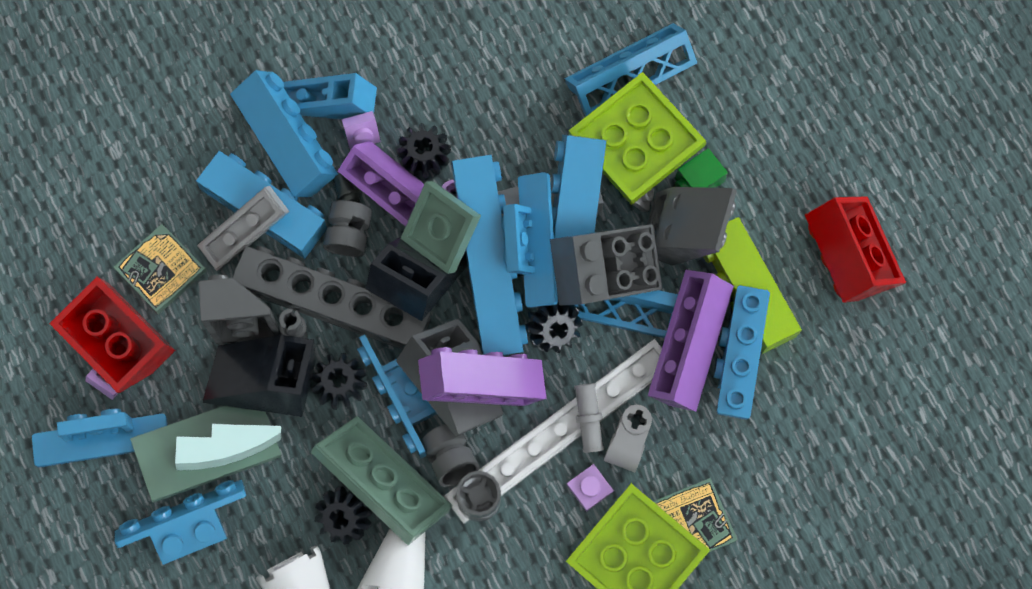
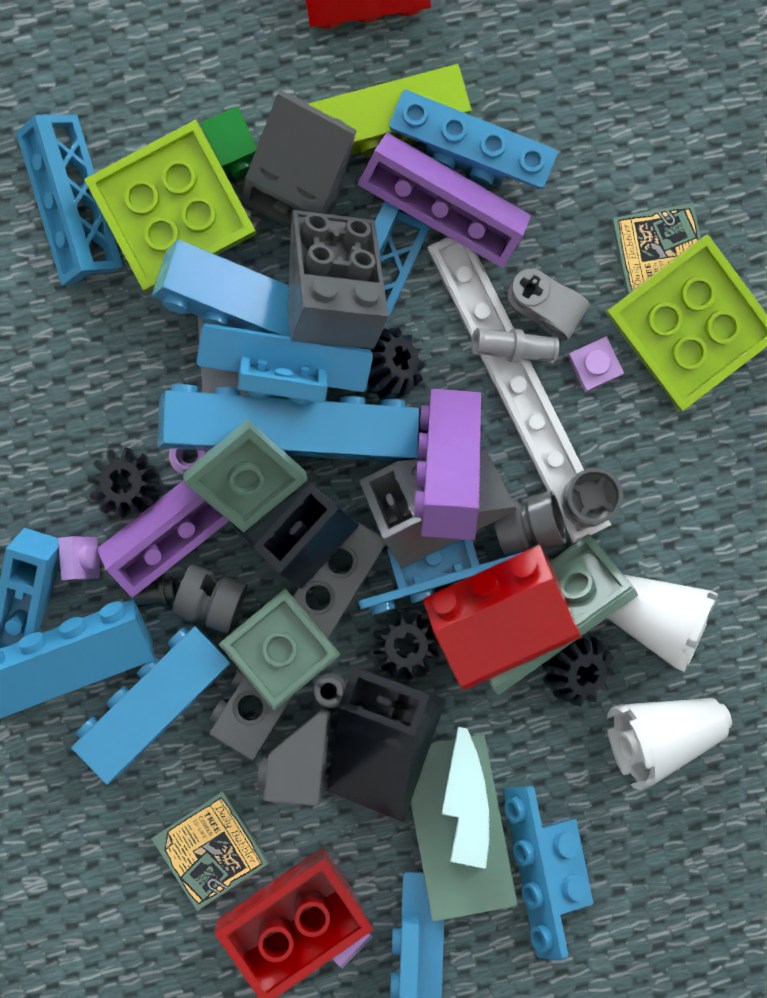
camera: 75 degrees left, 10 degrees up
light grey tile [197,186,290,271] -> none
none -> sand green tile [219,588,341,710]
none -> red slope [423,545,582,691]

